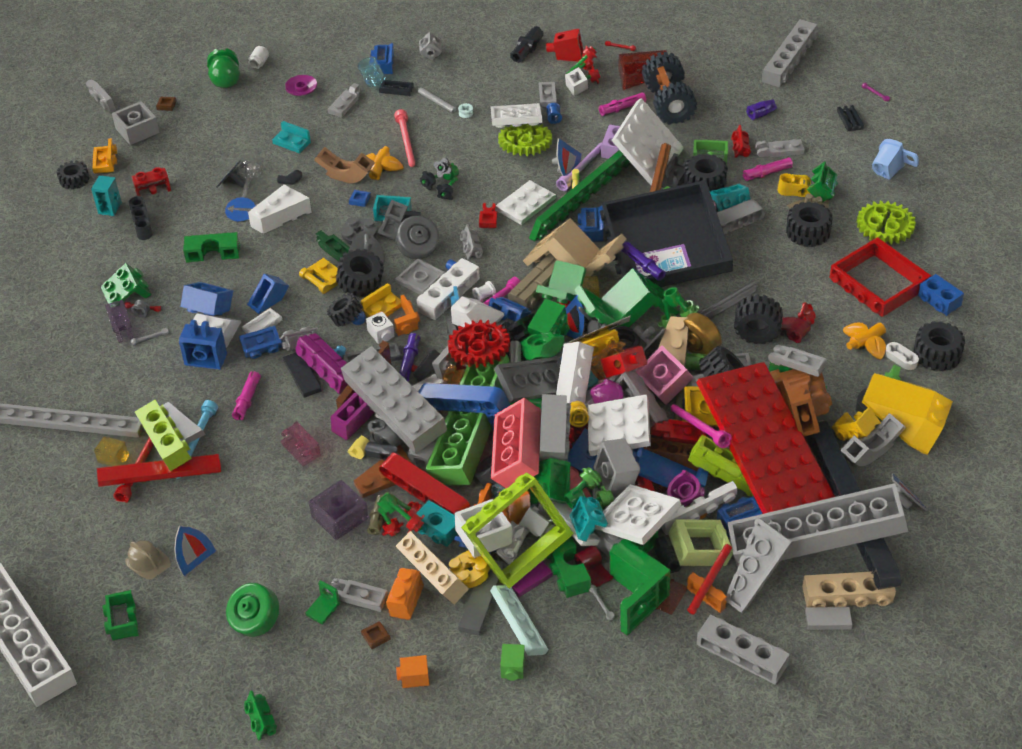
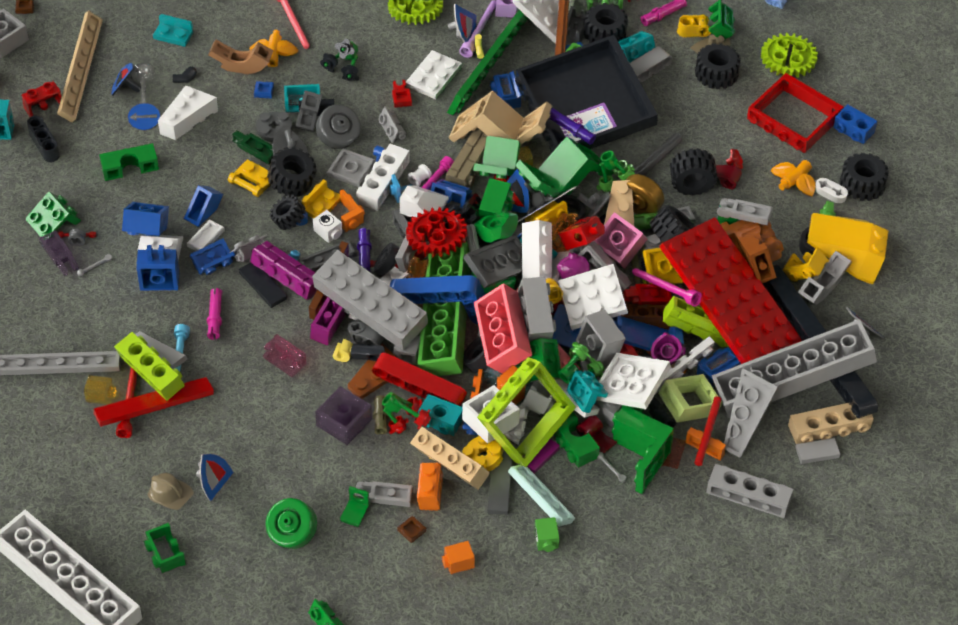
camera: 15 degrees left, 5 degrees up
none -> tan plate [57,11,103,122]

